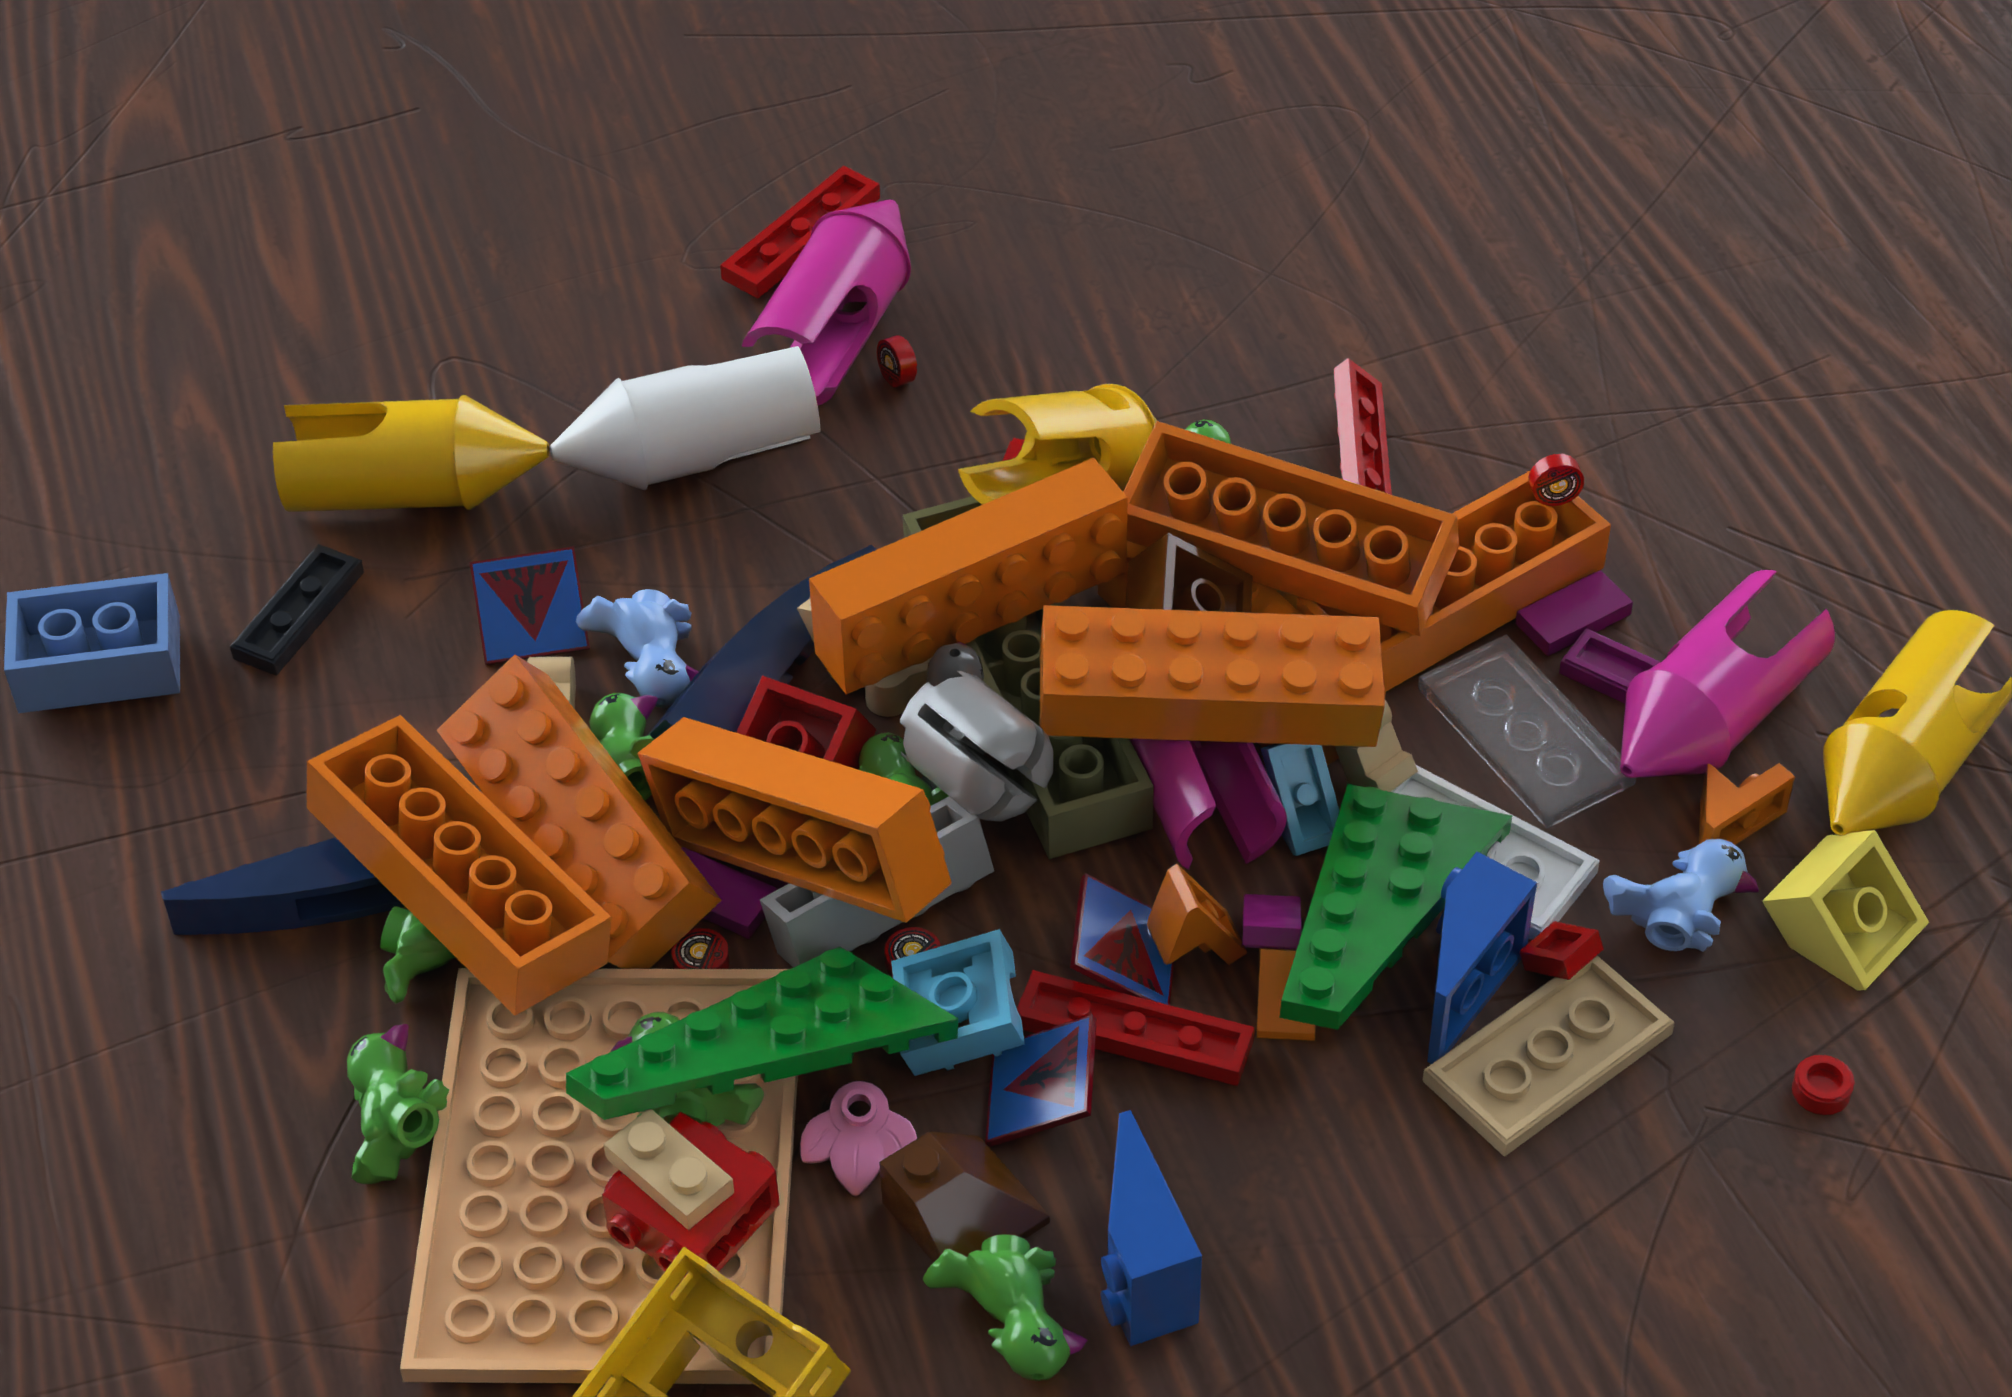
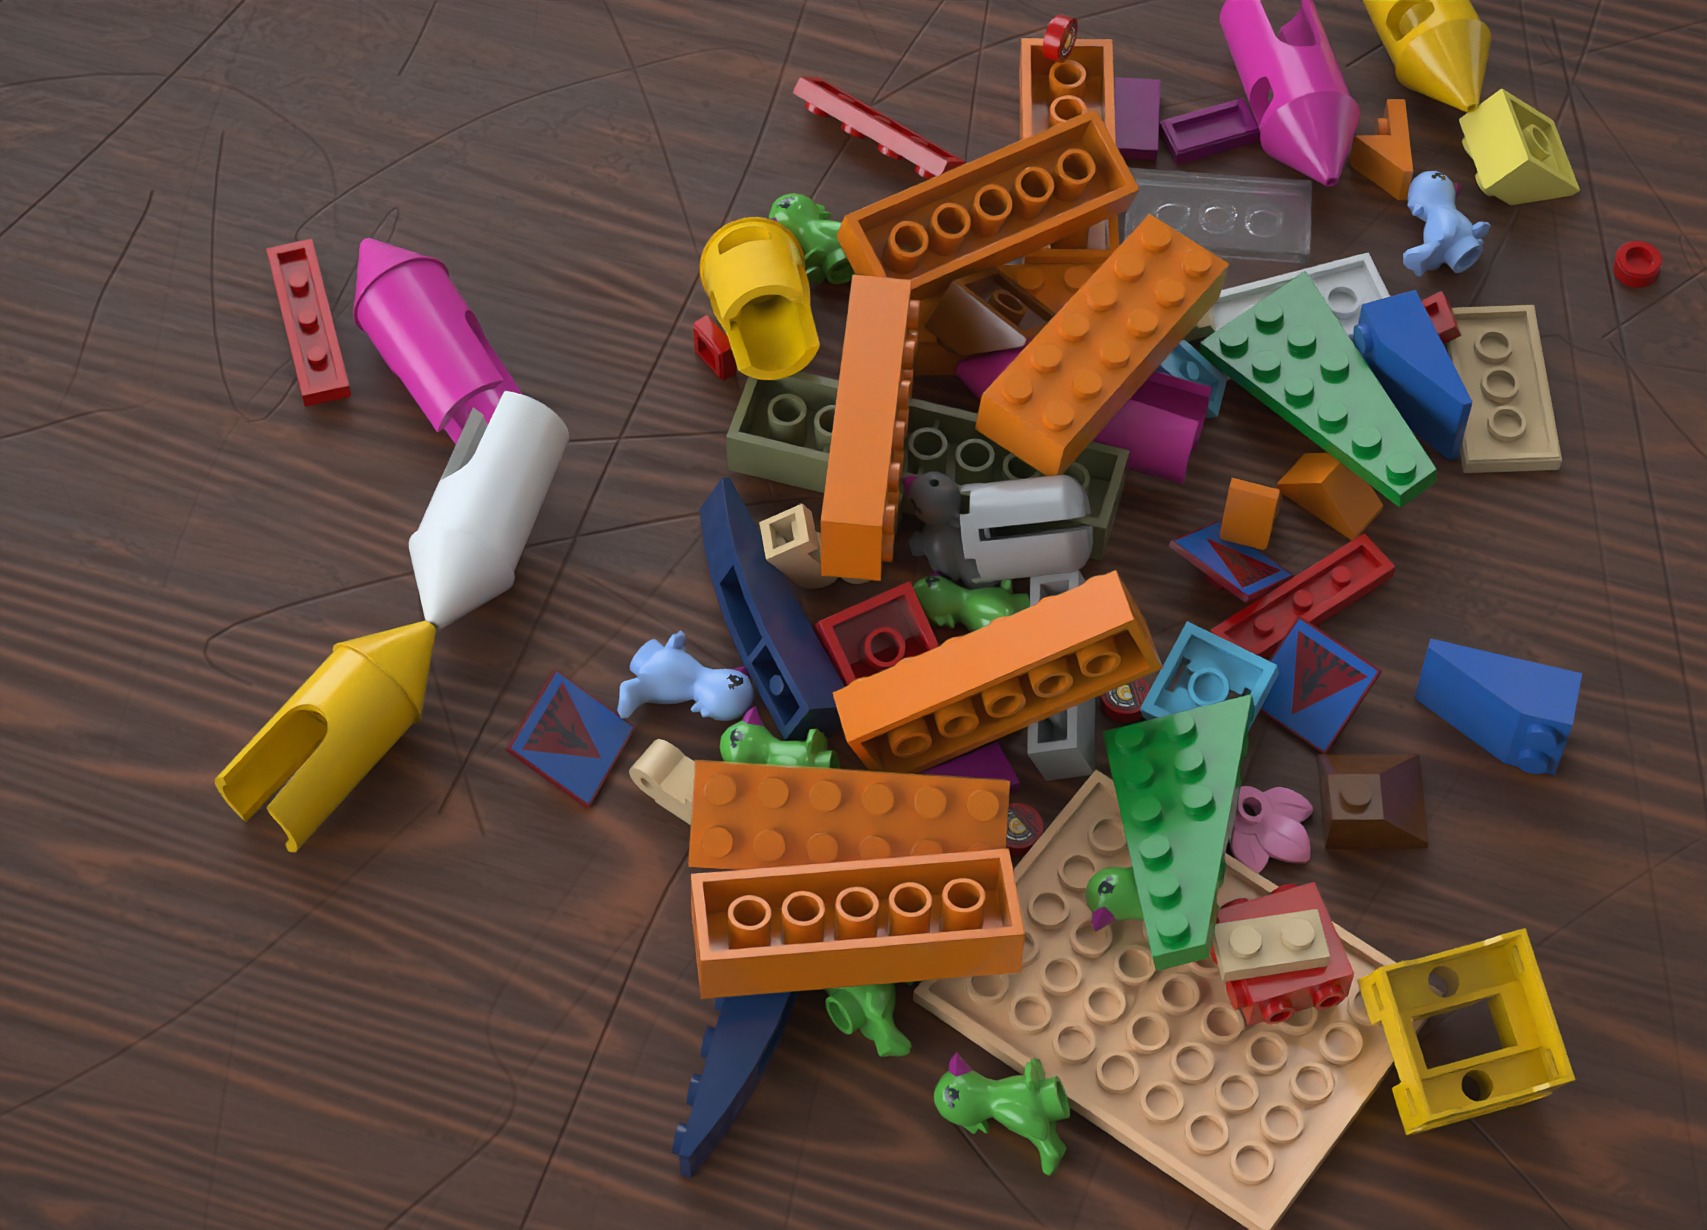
camera: 55 degrees left, 10 degrees up
medium blue brick [4,573,180,713] -> none
black tile [230,544,364,676] -> none
red tile [876,335,917,387] -> none
bright green animal [923,1235,1088,1381] -> none
magenta tile [1242,894,1302,950] -> none

